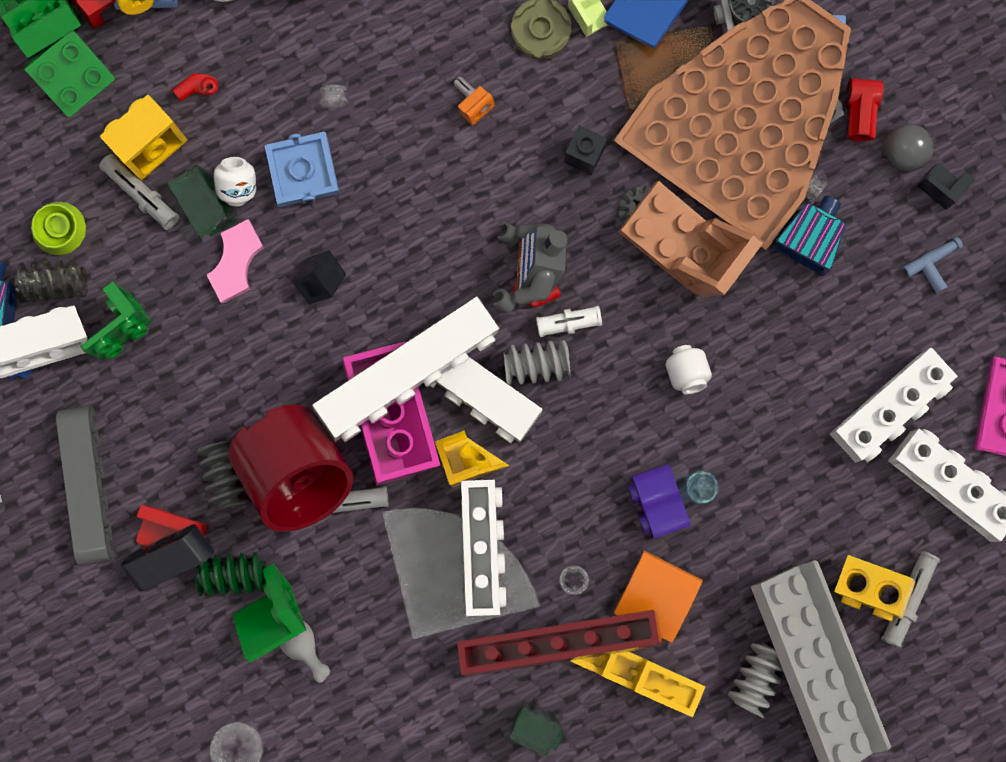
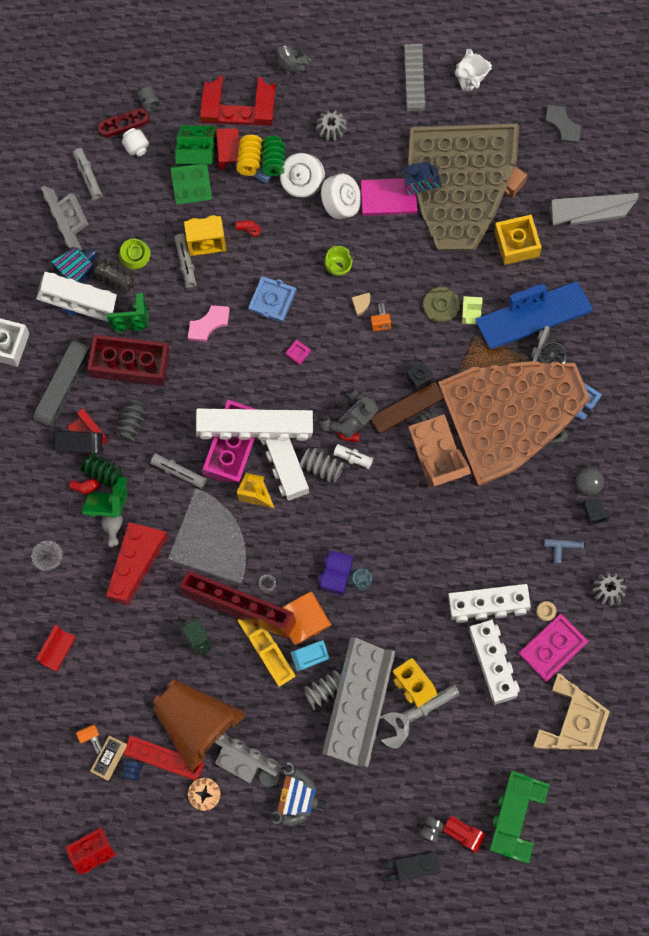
camera: 35 degrees right, 10 degrees down
clear green hinge [168,165,238,237] -> none
white head [214,157,256,206] -> none
dark red brick [229,405,353,532] -> none
black panel [291,250,346,304] -> none
clear bush [320,85,348,109] -> none
white brick [461,480,506,616] -> none
white head [666,345,712,395] -> none
dark blue torso [771,195,846,276] -> none
clear bush [805,174,829,204] -> none
red piece [845,78,883,142] -> none
none -> red arm [69,479,99,494]
none -> dark red brick [87,334,170,386]
none -> red wedge [106,522,168,605]
none -> dark pink tile [285,339,311,365]
none -> medium azure tile [291,640,330,671]
none -> lime hair [324,246,353,276]
none -> tan tile [352,292,370,316]
none -> reddish brown tile [370,382,445,435]
none -> white piece [380,712,409,749]
none -> tan tile [536,601,556,622]

